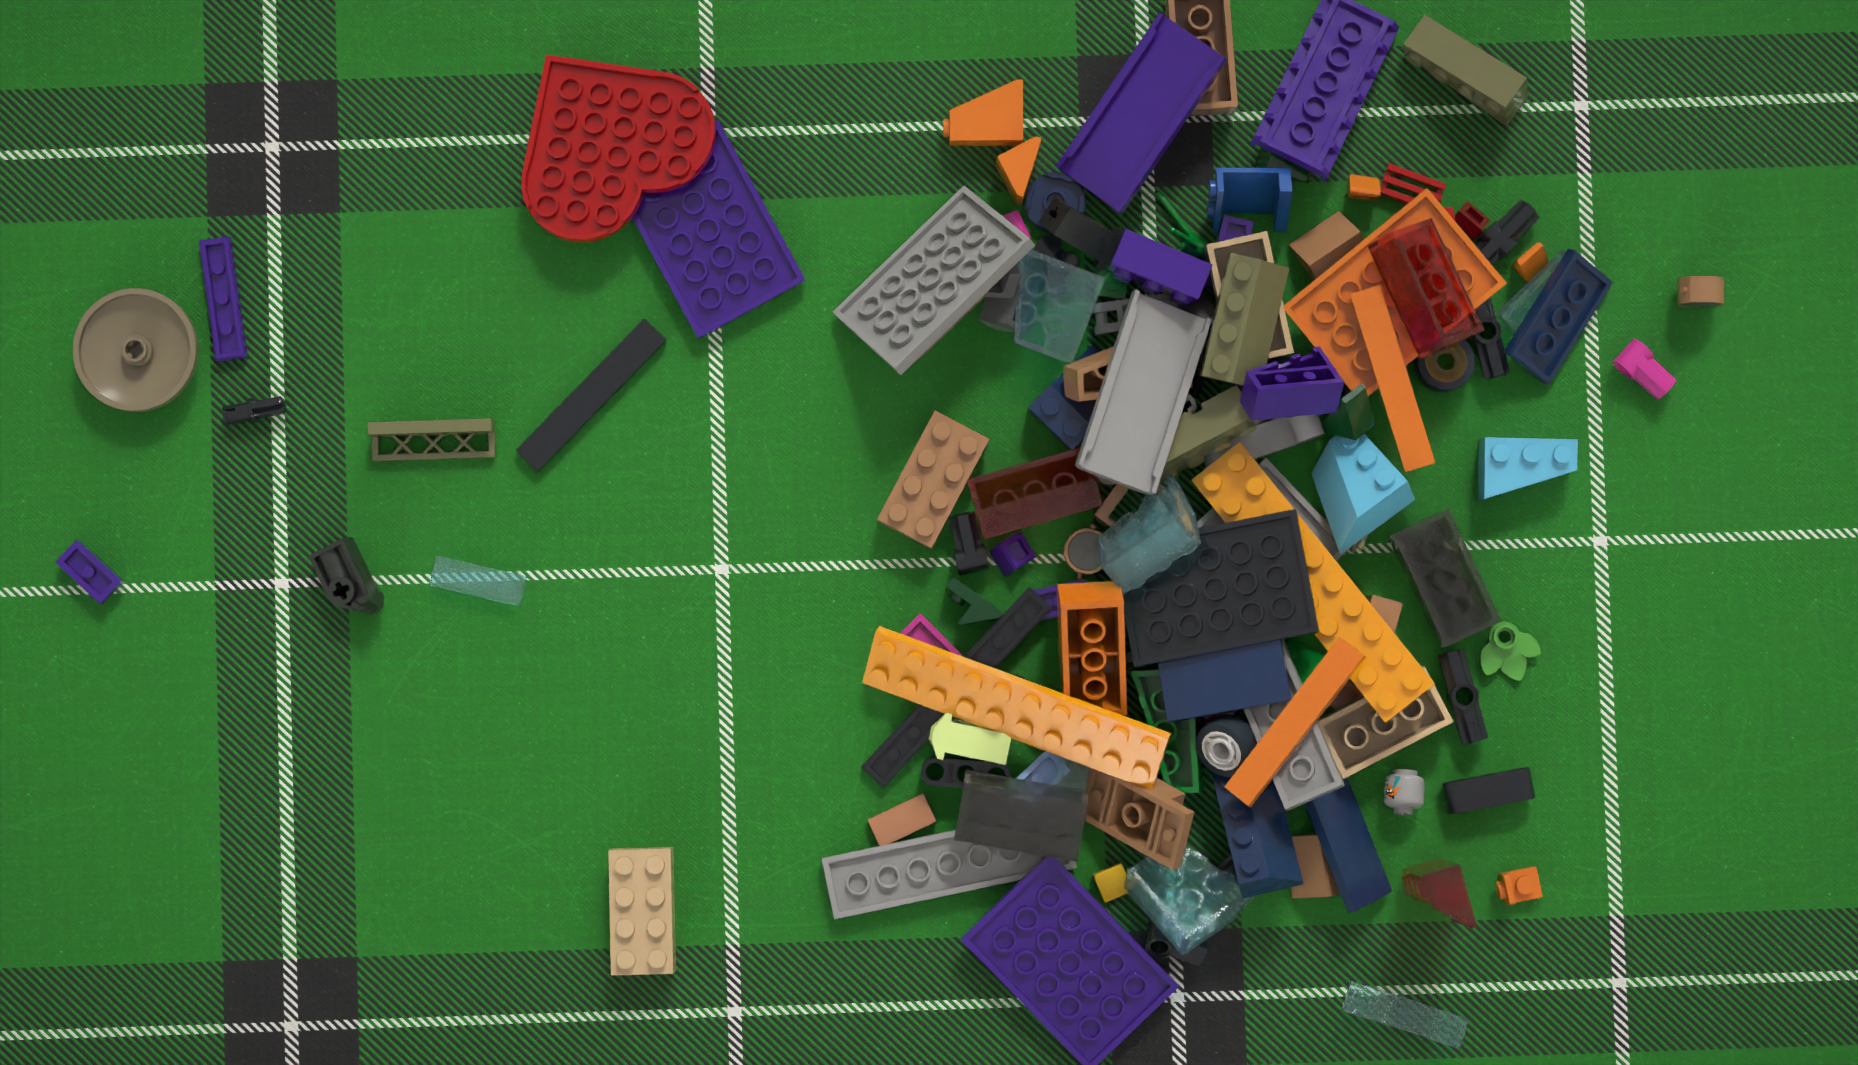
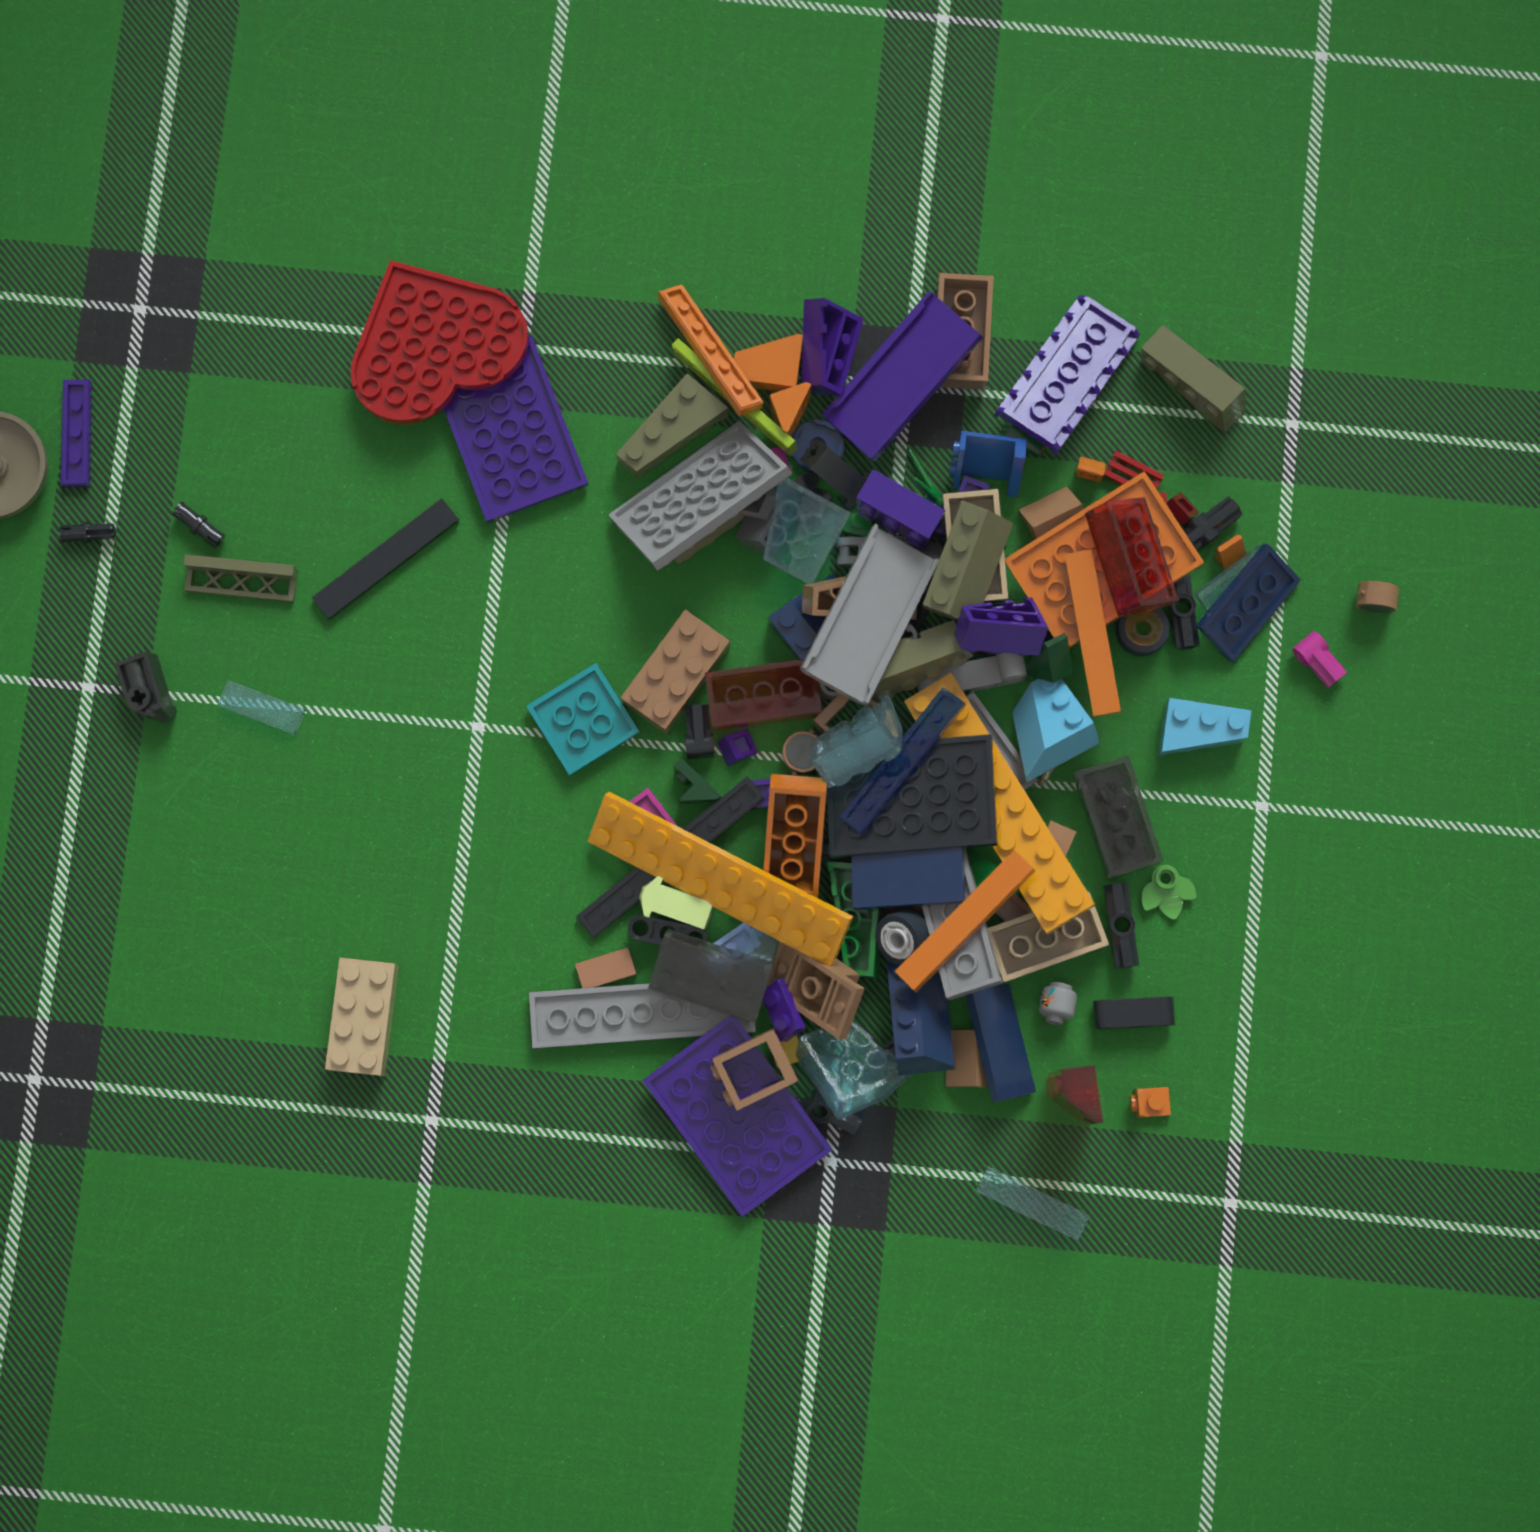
camera: 10 degrees right, 5 degrees down
none -> black pin [171,501,226,549]
none -> teal plate [526,663,640,776]
none -> olive wedge [616,374,729,479]
none -> orange tile [657,285,764,416]
none -> lime tile [672,338,798,456]
none -> medium nougat window [710,1029,798,1110]
none -> dark purple plate [760,979,805,1042]
none -> dark purple wedge [802,298,864,396]
none -> clear blue tile [839,687,966,836]

